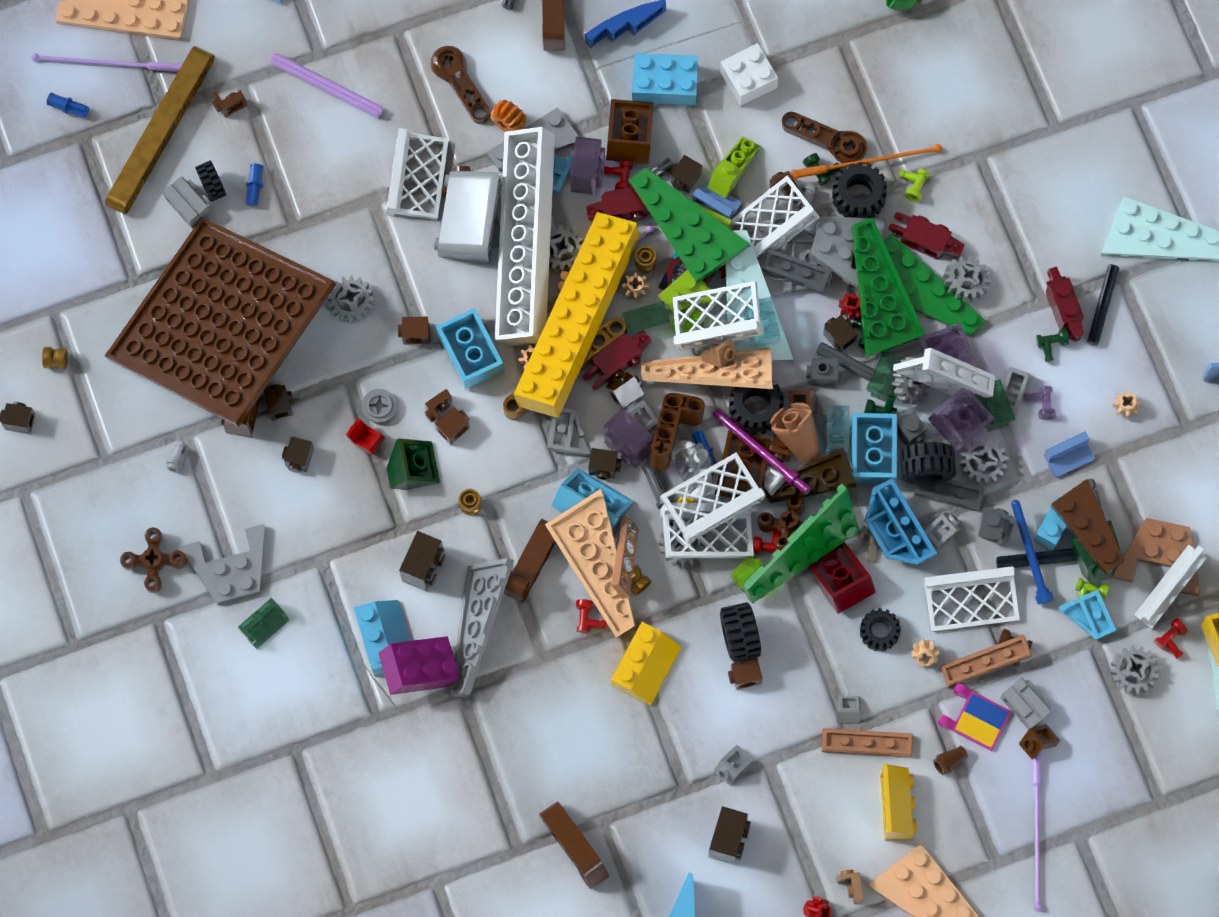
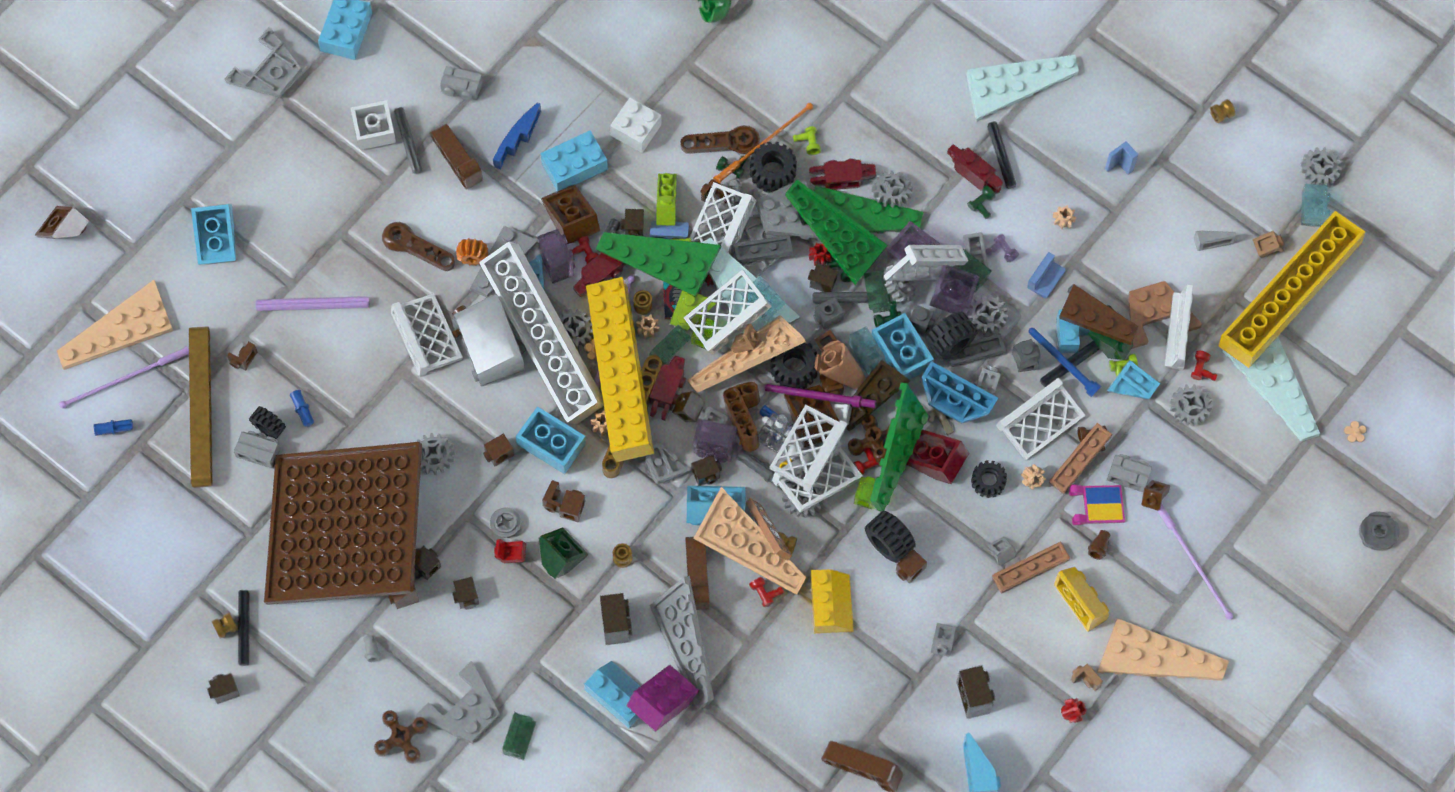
camera: 35 degrees left, 5 degrees down
none -> black axle [238,590,250,666]

